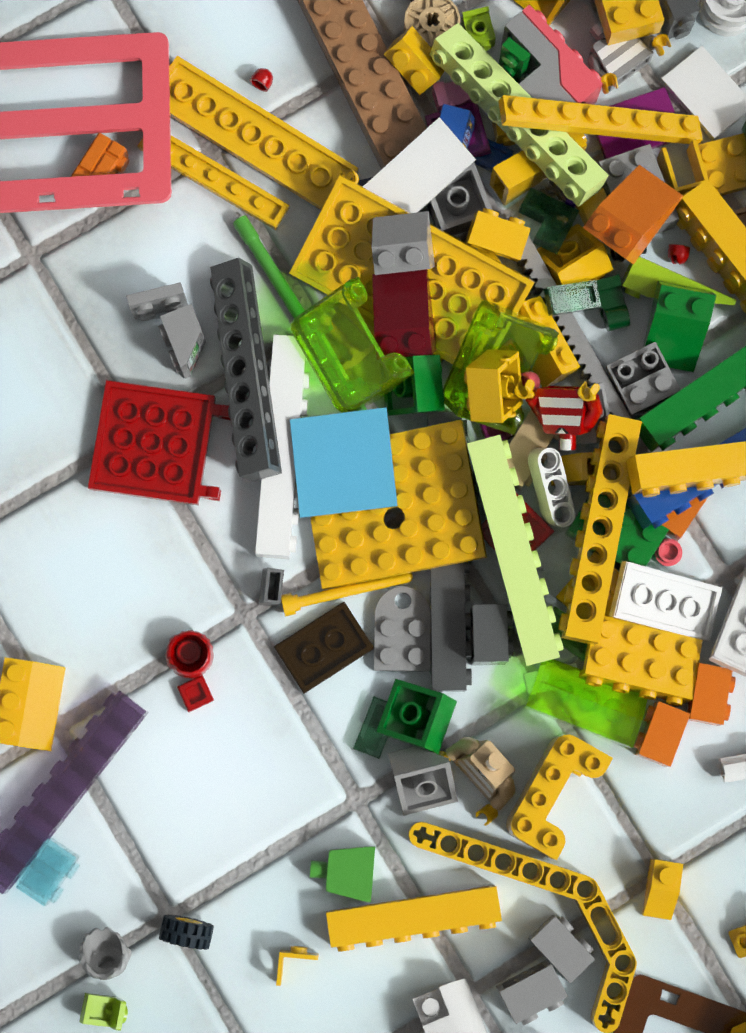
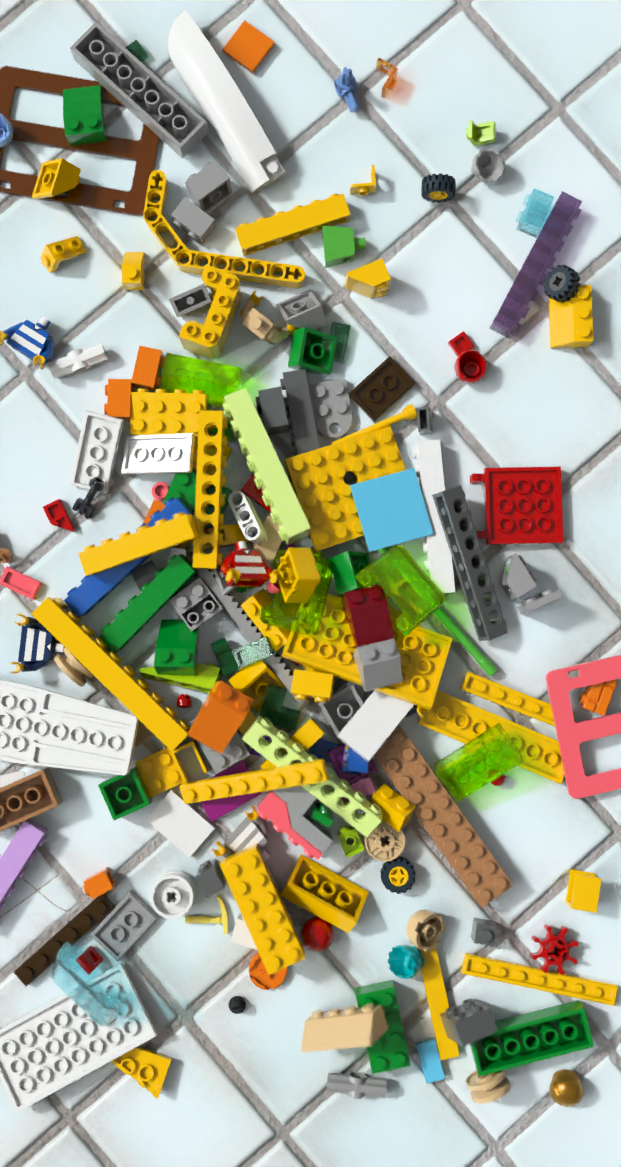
camera: 170 degrees right, 5 degrees up
none -> dark grey piece [132,560,158,592]
none -> light grey brick [169,283,212,317]
none -> yellow slope [345,258,391,298]
none -> clear neon green brick [435,722,523,803]
none -> black wheel [543,264,581,303]

